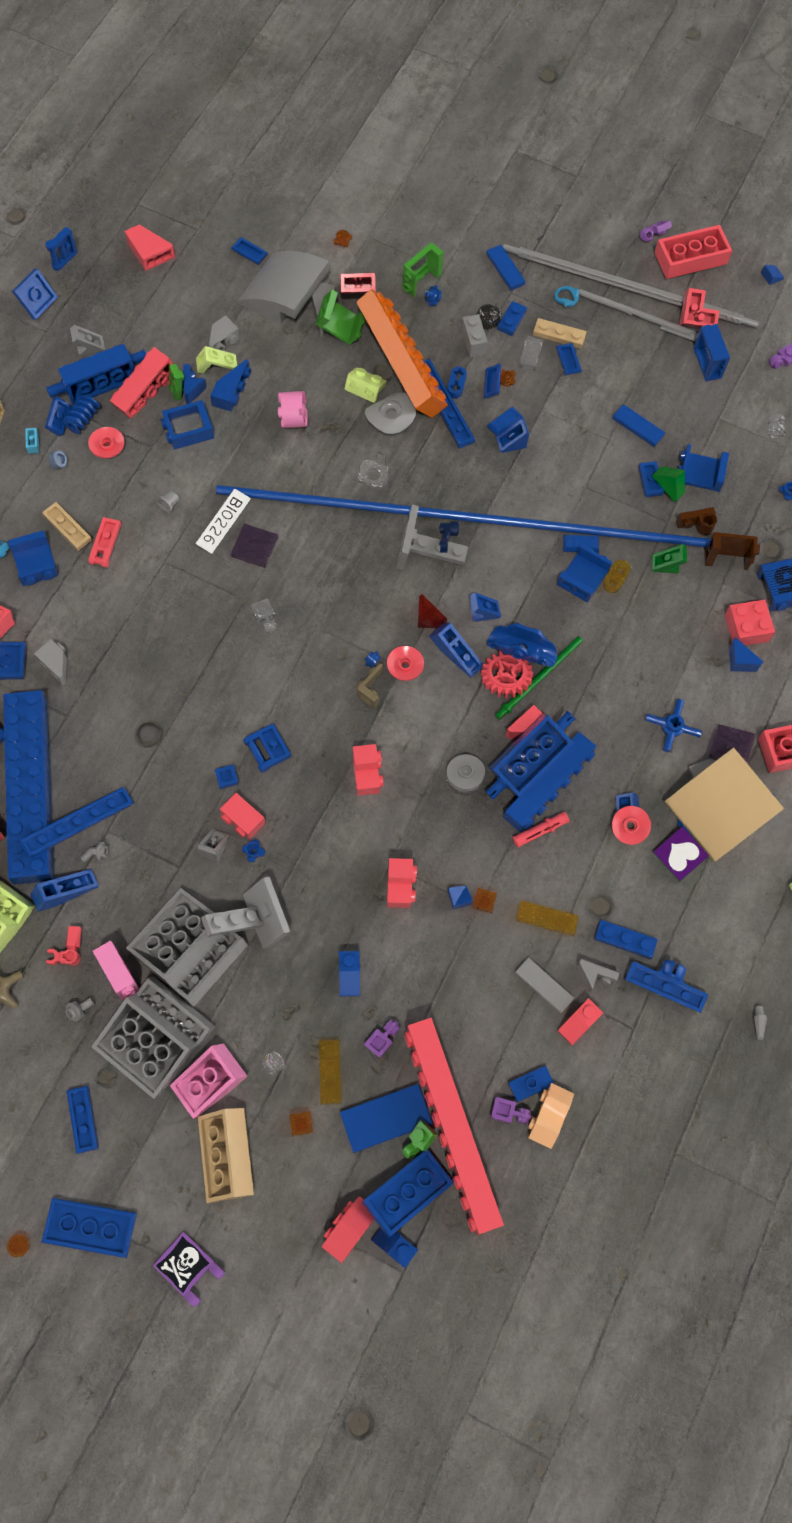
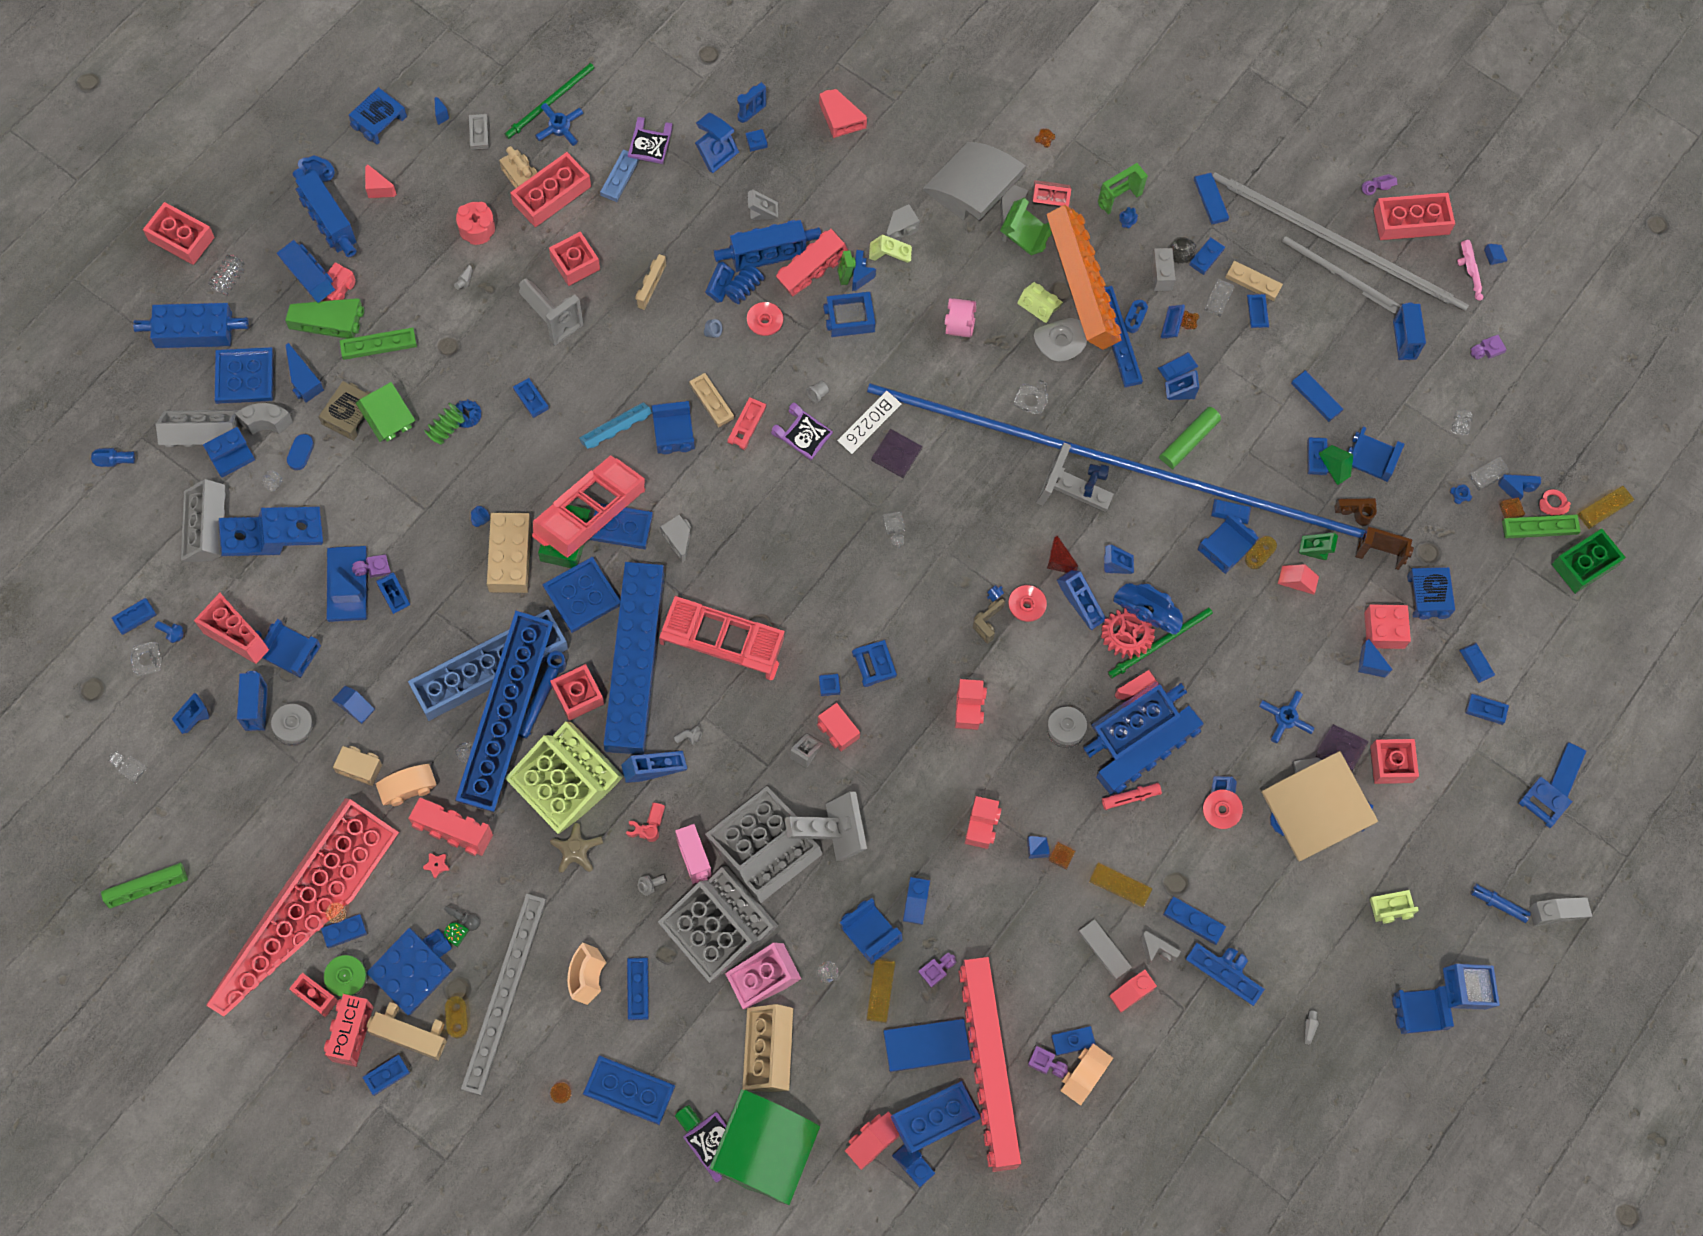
camera: 10 degrees right, 0 degrees up
blue tile [19,787,133,859] -> none
medium azure piece [25,428,39,454] -> none
blue slope [210,359,251,412] -> none
blue tile [231,237,268,265] -> none
blue plate [242,839,265,862] -> none
clear orange plate [289,1111,313,1137] -> none
bright green plate [402,1120,438,1159] -> none
dark azure piece [554,286,580,307] -> none
tile [653,827,709,882] -> none
coral brick [679,288,720,329] -> none
none -> light nougat brick [567,943,606,1005]
none -> coral piece [659,596,785,680]
none -> green gear [675,1105,702,1133]
none -> blue slope [696,112,735,142]
none -> green slope [709,1089,820,1205]
none -> blue plate [746,129,767,152]
none -> flag [771,403,833,460]
none -> blue panel [840,898,903,964]
none -> bright green brick [1159,407,1221,470]
none -> coral slope [1278,564,1319,595]
none -> bright pink piece [1457,240,1483,301]

